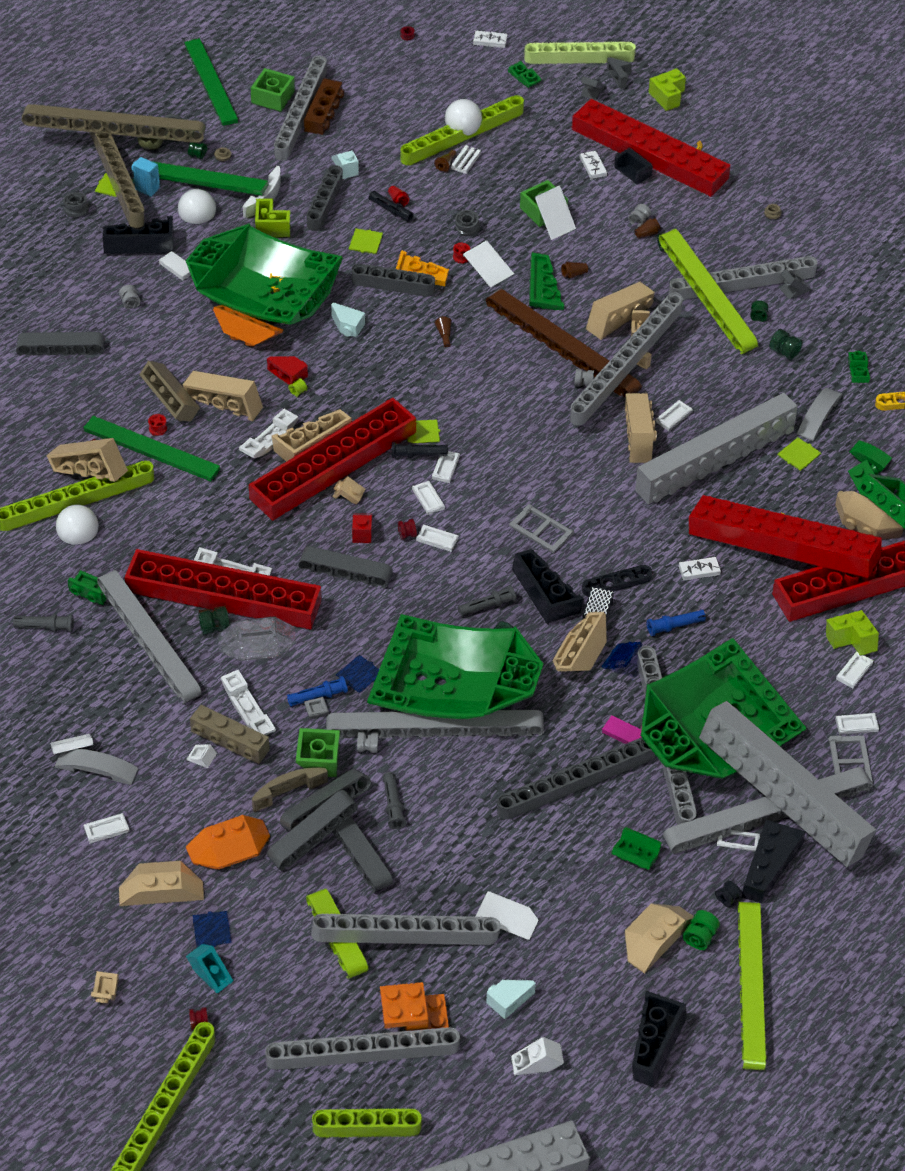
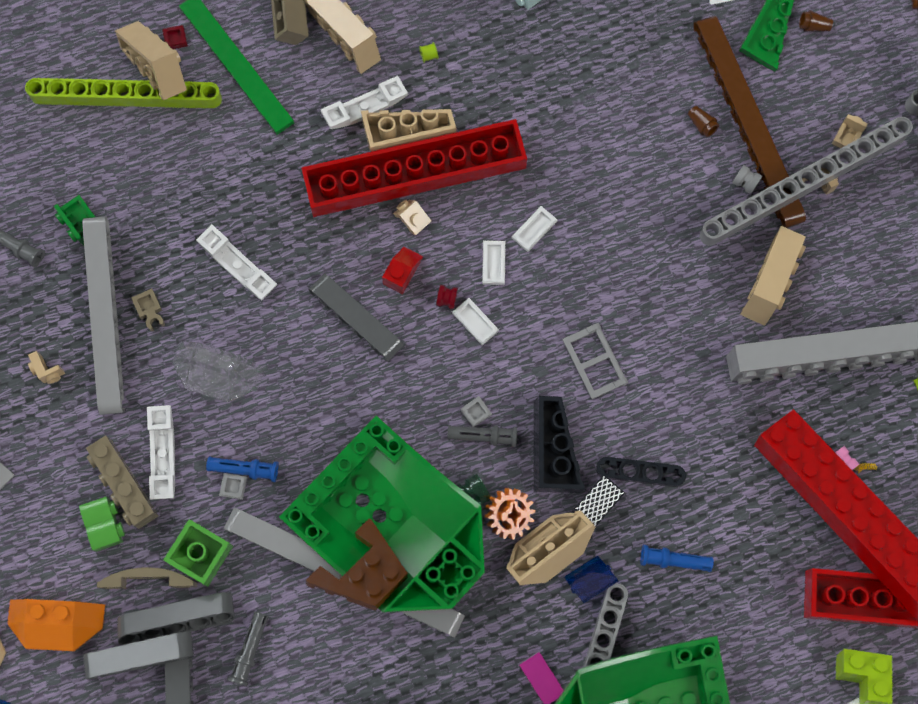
camera: 25 degrees right, 25 degrees up
white piece [56,505,99,545] -> none
red brick [124,549,322,630] -> none
red wheel [148,414,167,436] -> none
white slope [186,745,217,768] -> none
clear green wheel [198,606,230,635] -> none
red slope [267,356,308,385] -> none
clear blue piece [336,655,379,693] -> none
light grey wheel [357,732,379,753] -> none
black pin [392,442,448,458] -> none
lime piece [407,419,440,444] -> none
reddish brown cone [434,316,452,347] -> none
tan wedge [586,282,655,340] -> none
white tile [656,400,693,431] -> none
white tile [679,557,721,580] -> none
none -> tan bracket [28,351,65,384]
none -> bright green brick [79,496,125,552]
none -> dark tan plate [132,289,165,332]
none -> reddish brown wing [305,519,408,611]
none -> light grey tile [460,396,492,427]
none -> gear [484,488,535,540]
none -> reddish brown cone [688,106,719,137]

